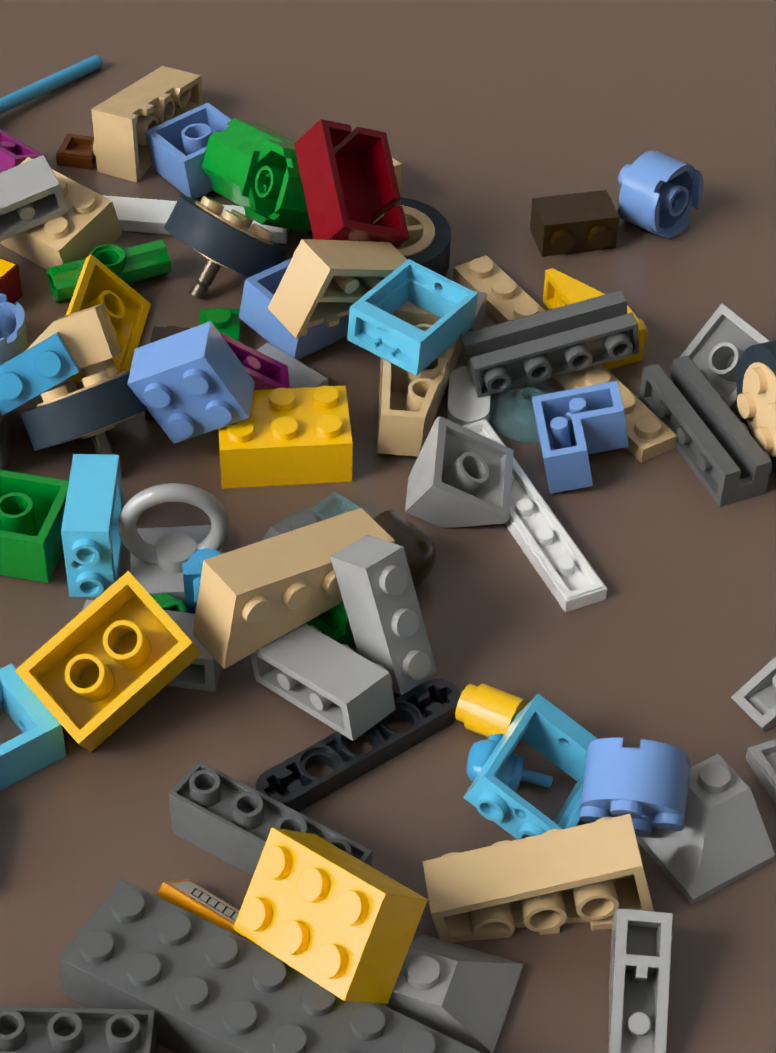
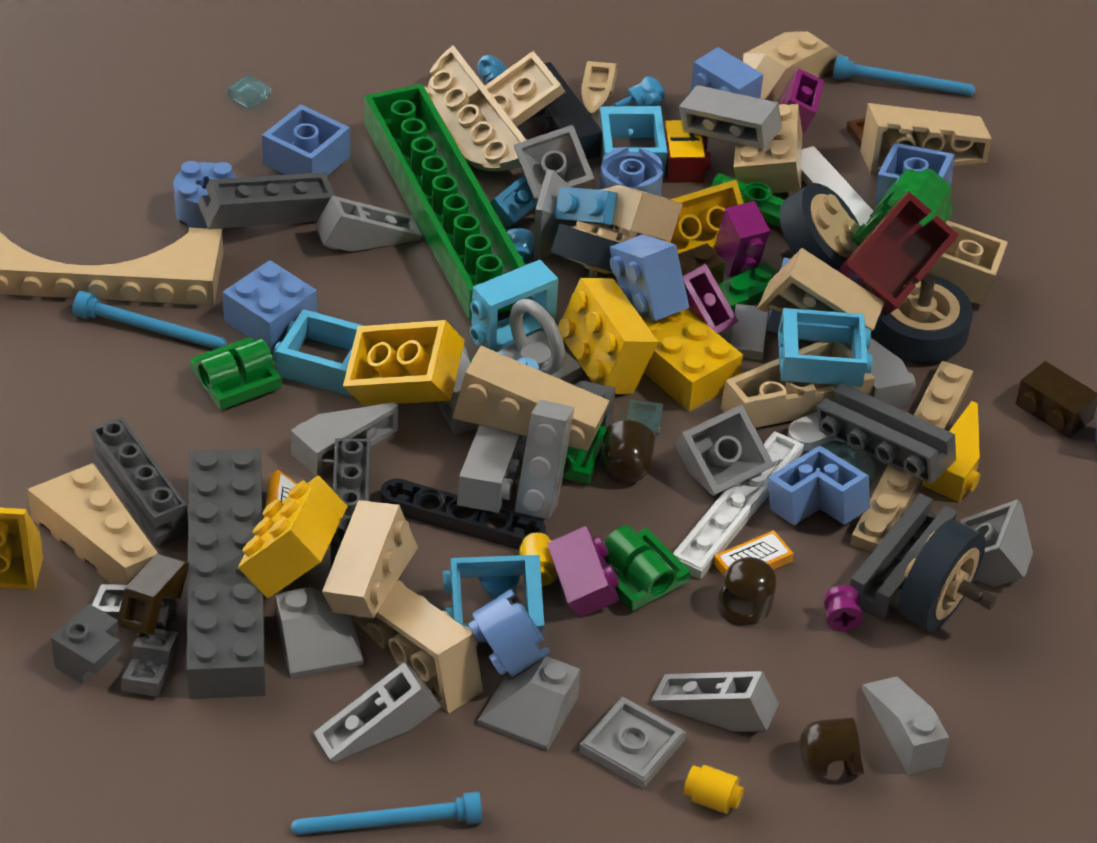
camera: 55 degrees right, 0 degrees up
none -> light grey slope [290,402,398,476]
none -> tan wedge [322,500,418,618]
none -> brick [547,526,620,618]
none -> yellow brick [558,278,658,394]
none -> green plate [604,525,691,612]
none -> tile [713,530,794,576]
none -> magenta brick [714,201,770,277]
none -> dark brown helmet [717,557,777,625]
none -> magenta wheel [823,585,863,631]

